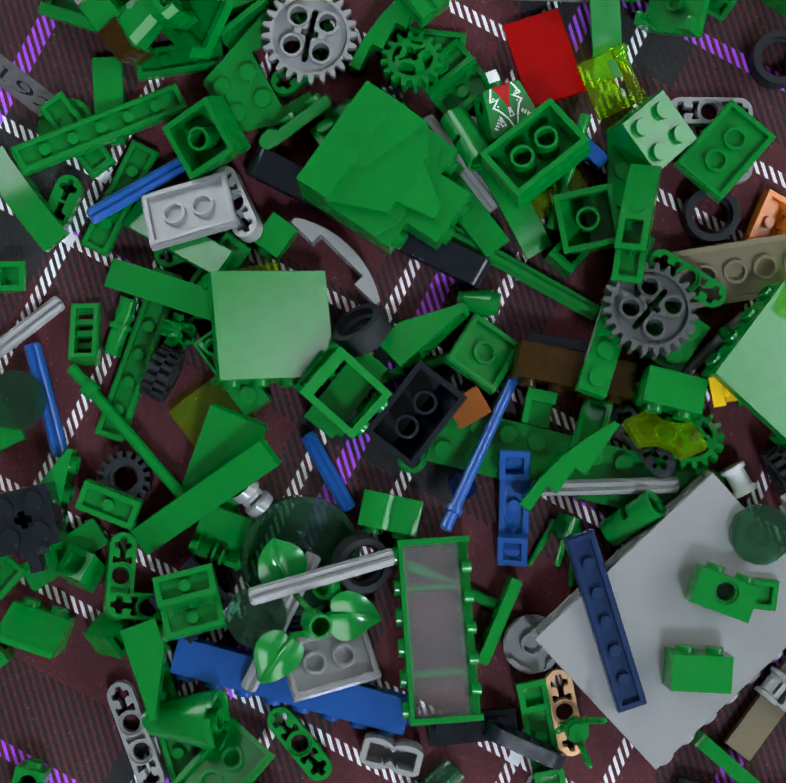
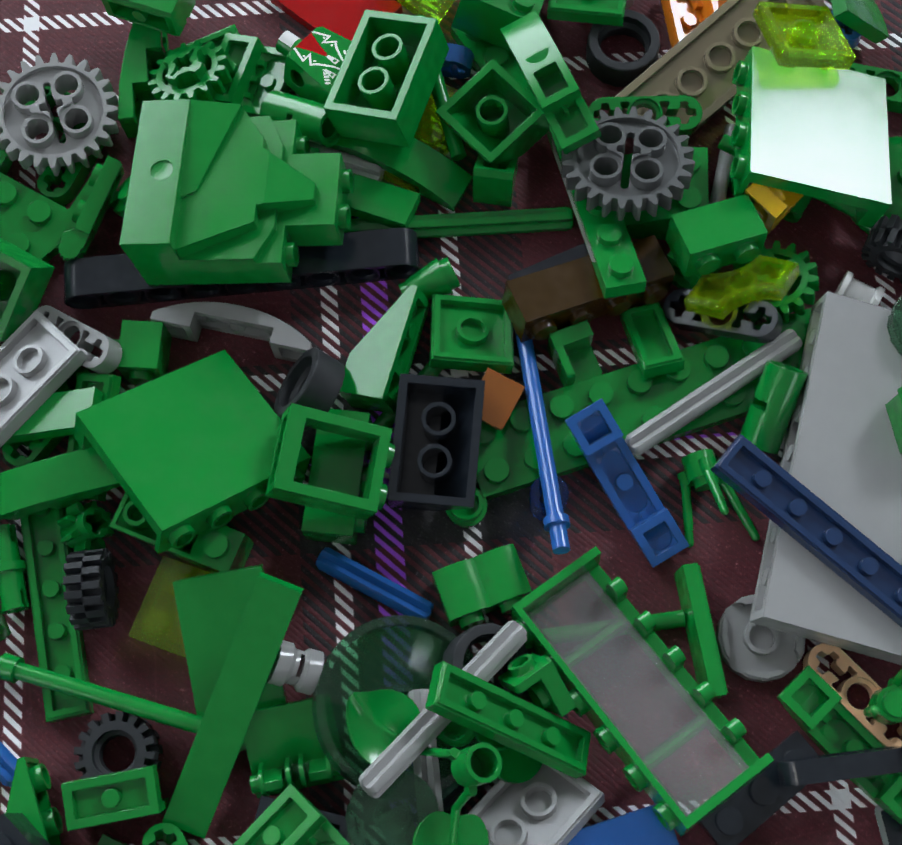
camera: 25 degrees left, 15 degrees down
green slope [517,421,620,511] -> none
none -> green tile [425,661,591,779]
none -> green bracket [498,653,577,717]

